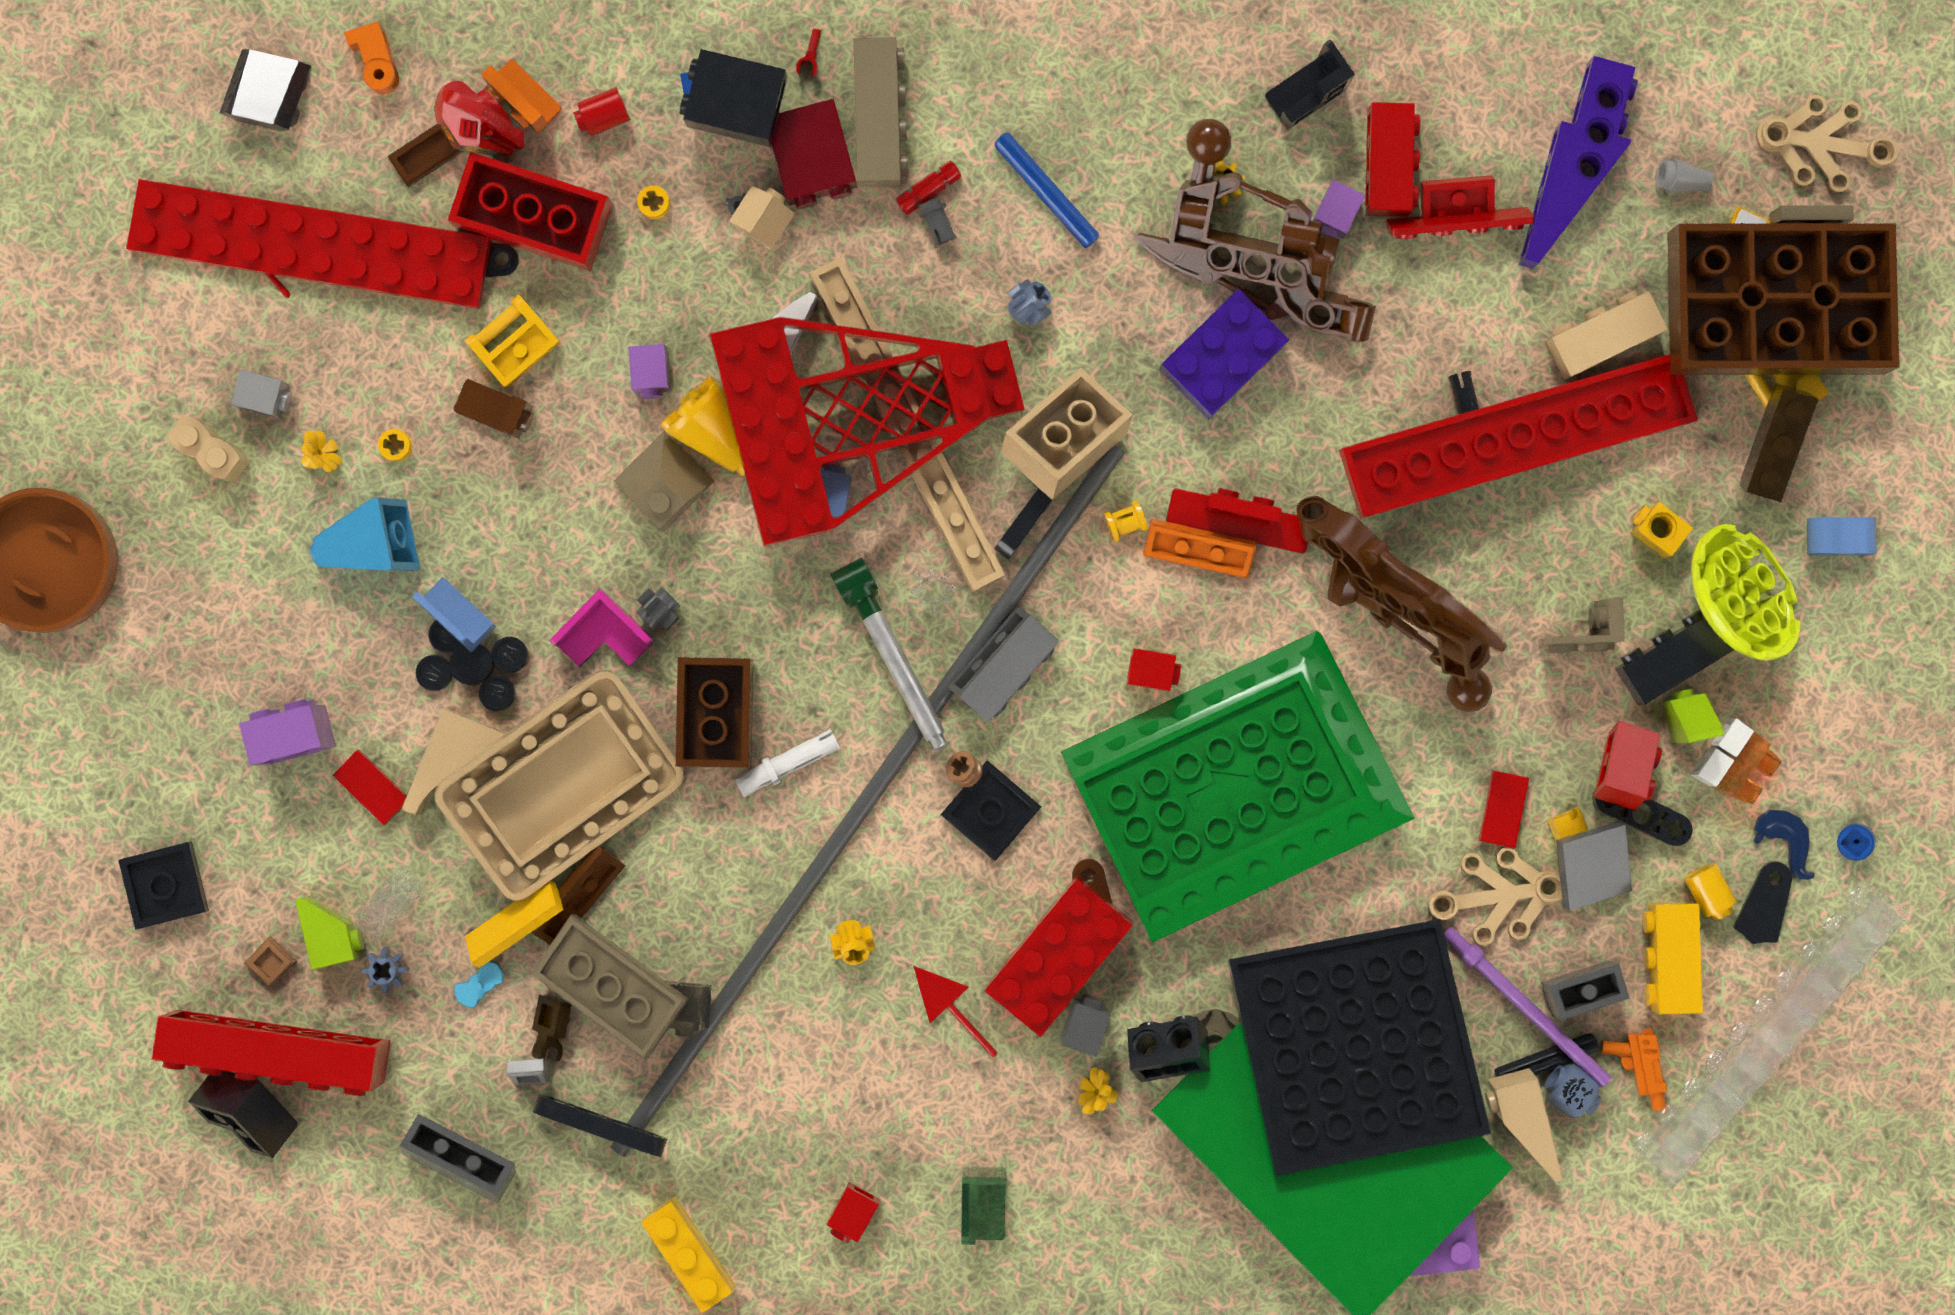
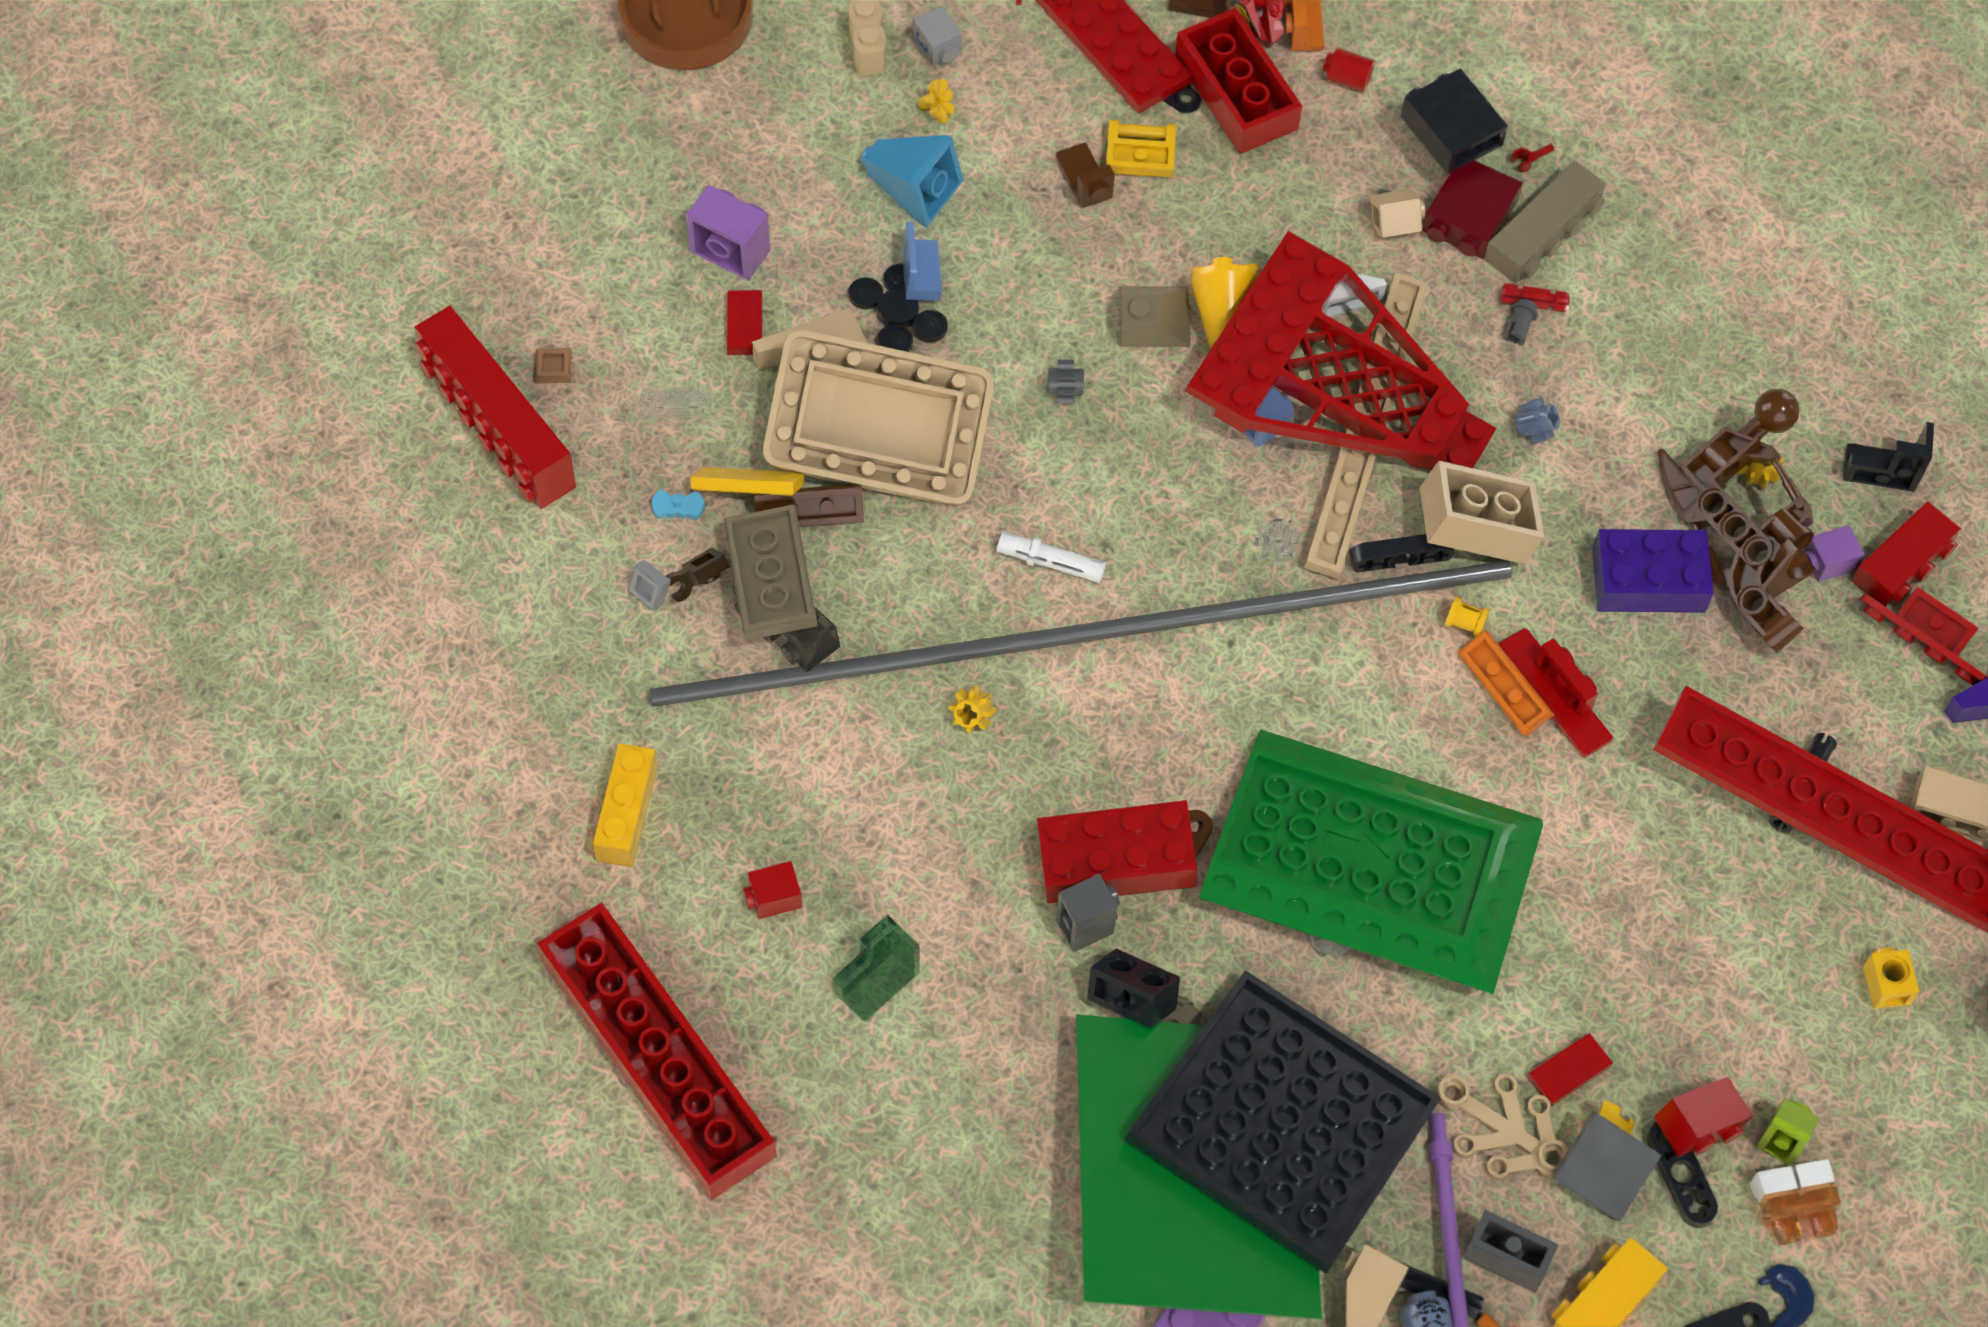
camera: 40 degrees right, 25 degrees down
black plate [118,841,209,930] -> none
black panel [188,1071,298,1158] -> none
lime slope [295,896,364,970] -> none
sand blue gear [361,947,410,993] -> none
yellow bush [377,428,413,462] -> none
dark grey brick [400,1114,516,1204] -> none
black beam [533,1094,667,1157] -> none
dark pink panel [549,589,656,667] -> none
medium lavender brick [628,344,671,399] -> none
yellow bush [637,185,670,220] -> none
reddish brown brick [675,657,754,768] -> none
flat silver piece [830,557,950,752] -> none
red piece [913,966,997,1057] -> none
black tile [940,760,1042,861] -> none
medium nougat bush [946,751,982,788] -> none
dark grey brick [948,606,1059,723] -> none
blue axle [995,132,1099,248] -> none
yellow plant [1078,1067,1118,1114] -> none
red brick [1126,648,1181,692] -> none
reddish brown piece [1296,496,1507,712] -> none
dark tan bracket [1538,597,1625,653] -> none
black brick [1615,610,1734,705] -> none
yellow brick [1683,863,1737,921] -> none
neon yellow brick [1691,524,1800,660] -> none

